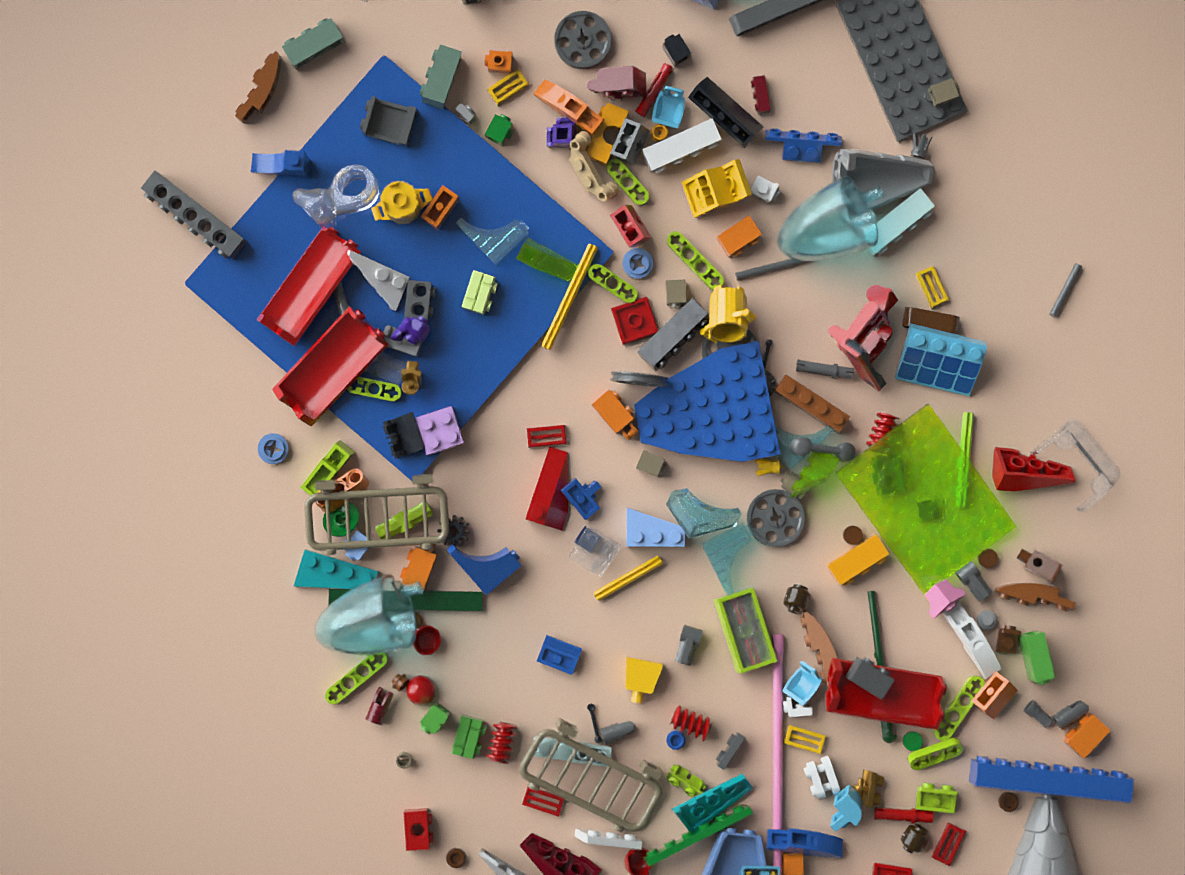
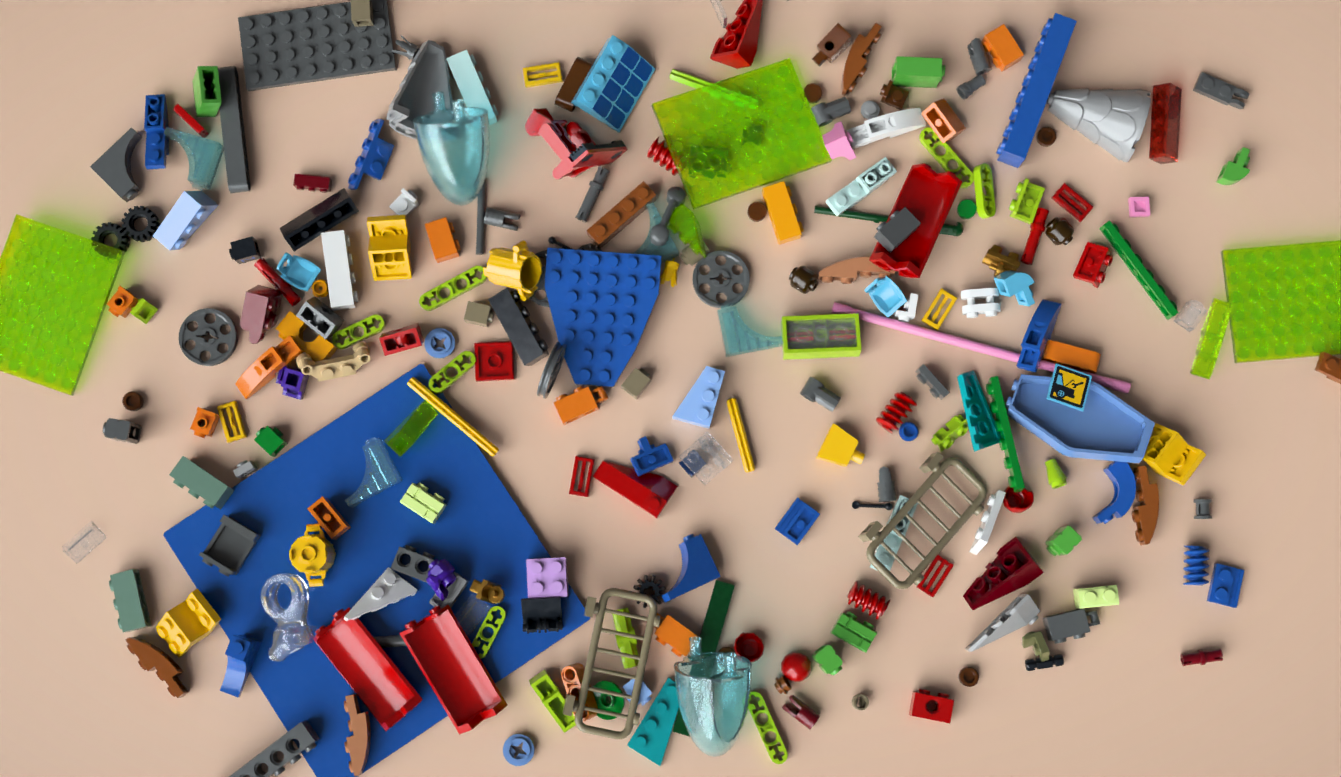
camera: 75 degrees left, 5 degrees down
clear light blue arch [666,488,742,538] -> none
none -> yellow bracket [156,589,221,658]
none -> nougat slope [344,694,371,777]
none -> dark grey hinge [484,207,520,231]
none -> light aqua slope [826,157,897,216]

